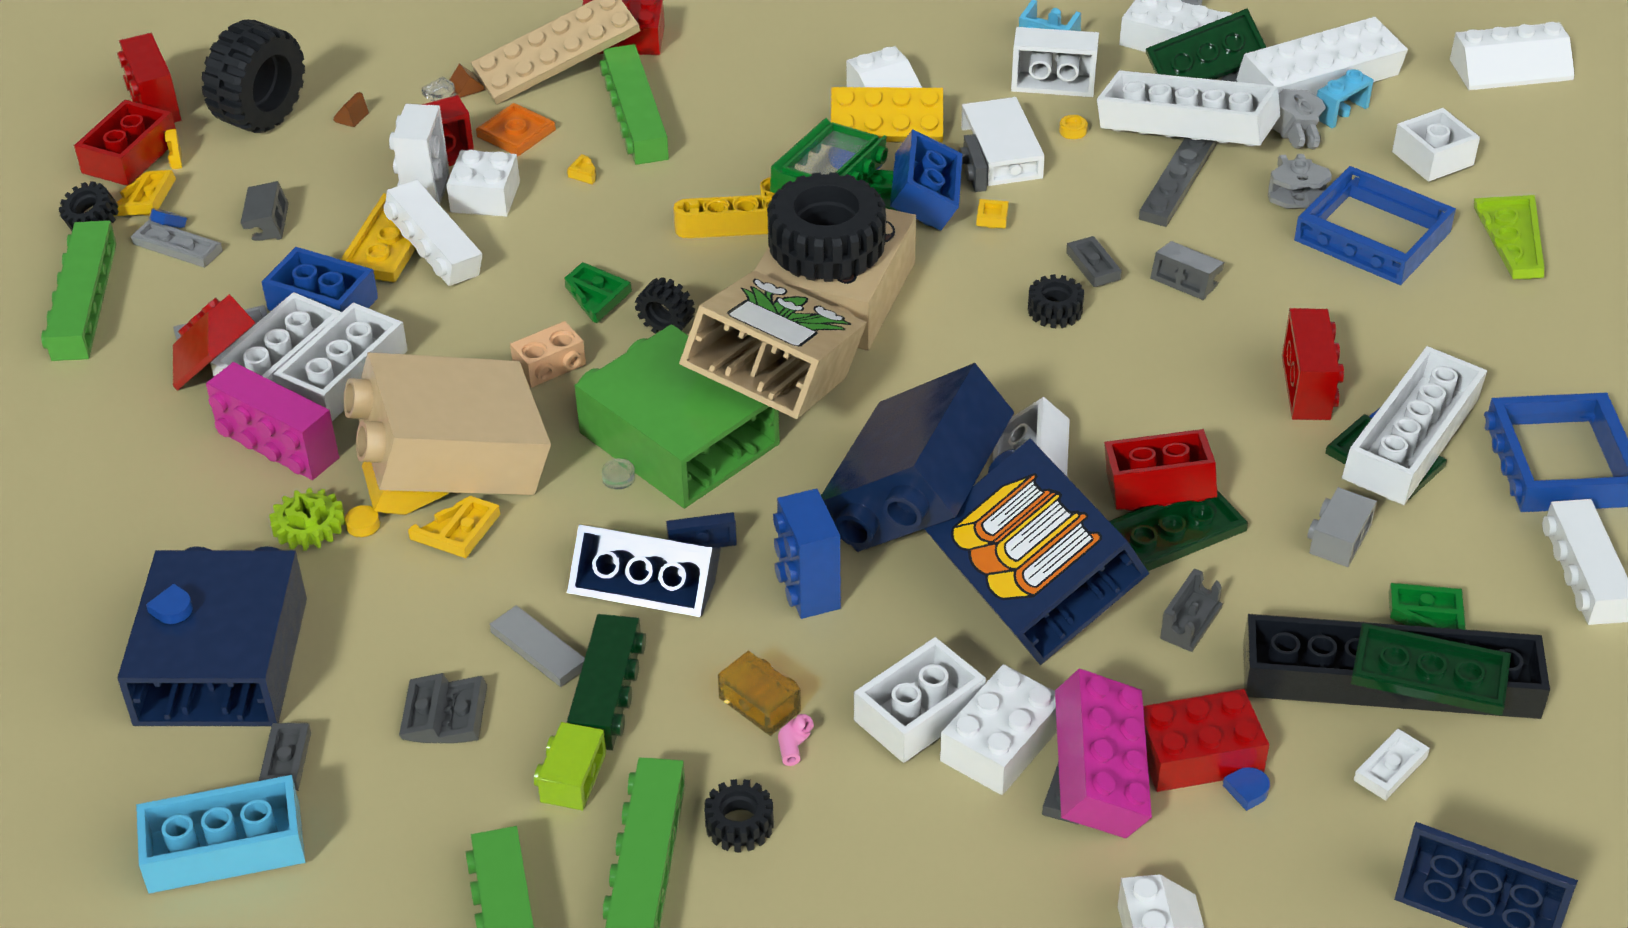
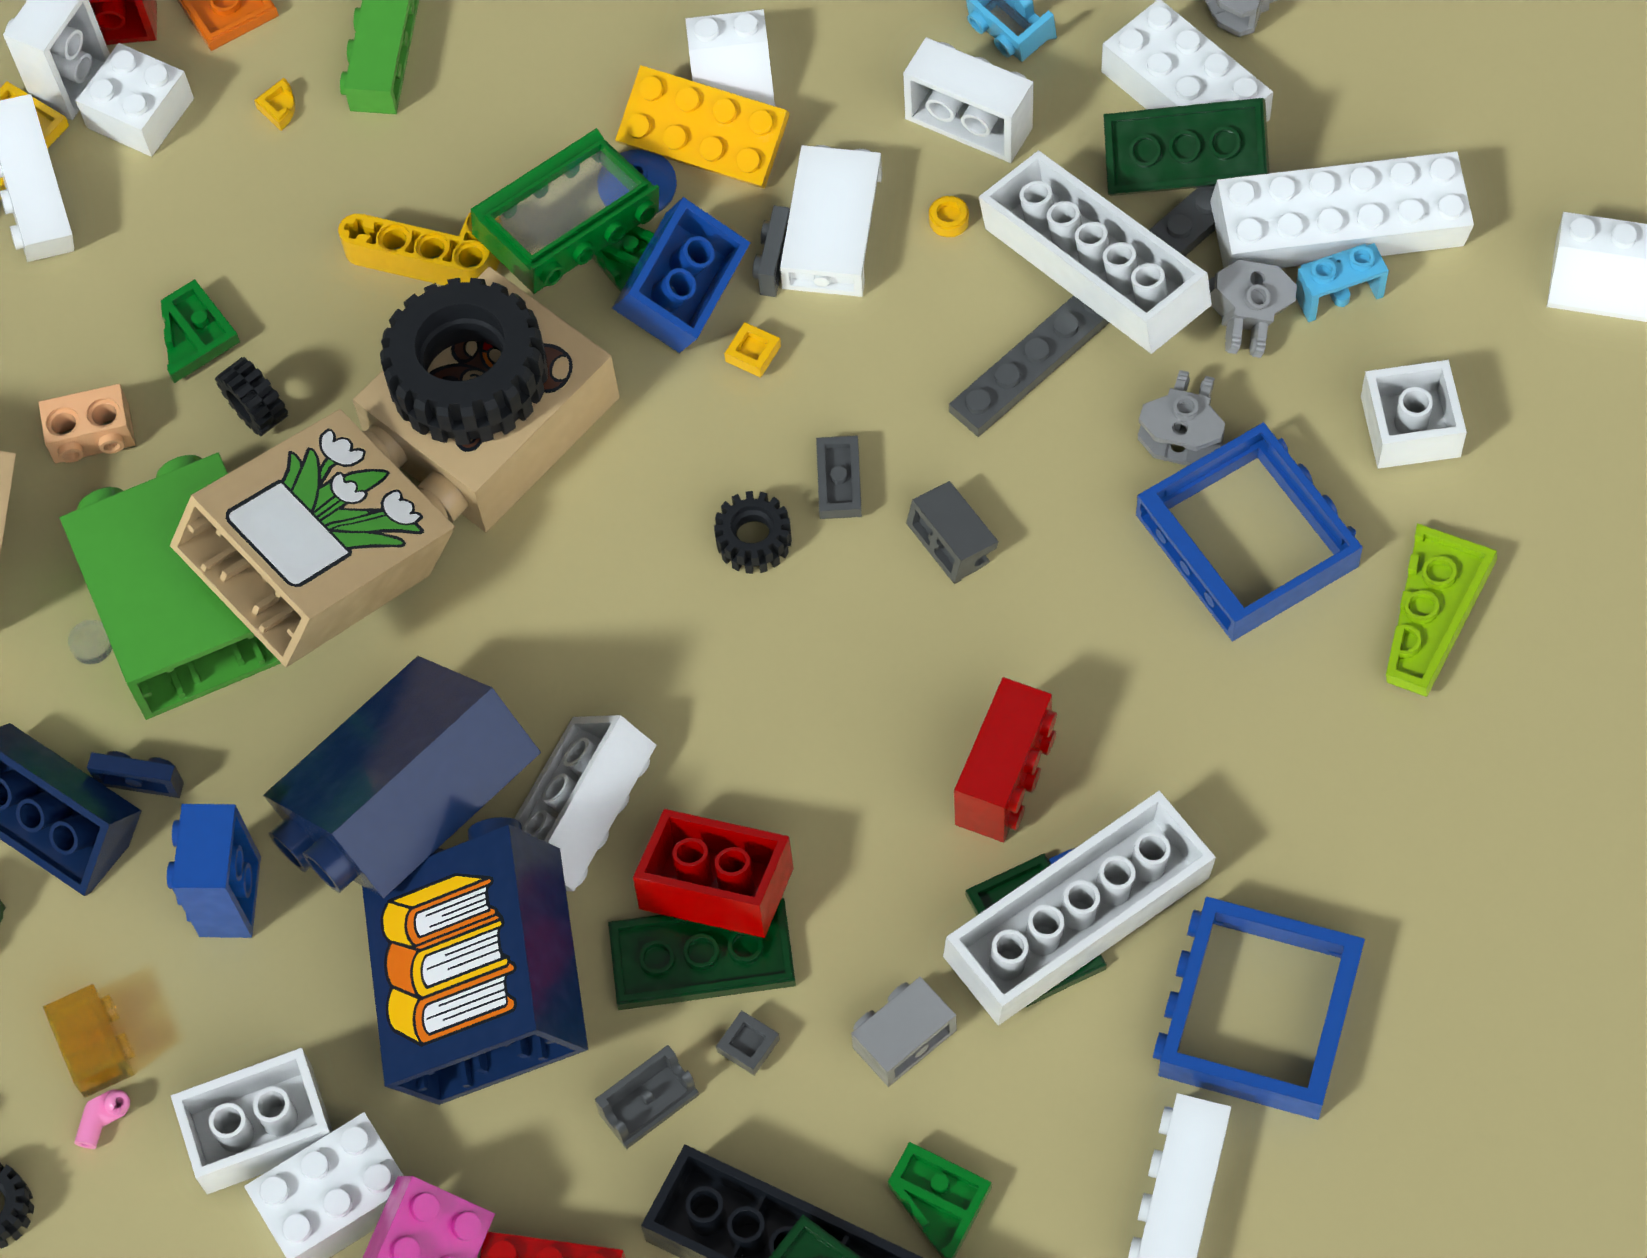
camera: 25 degrees right, 20 degrees up
none -> dark grey plate [716,1010,780,1076]

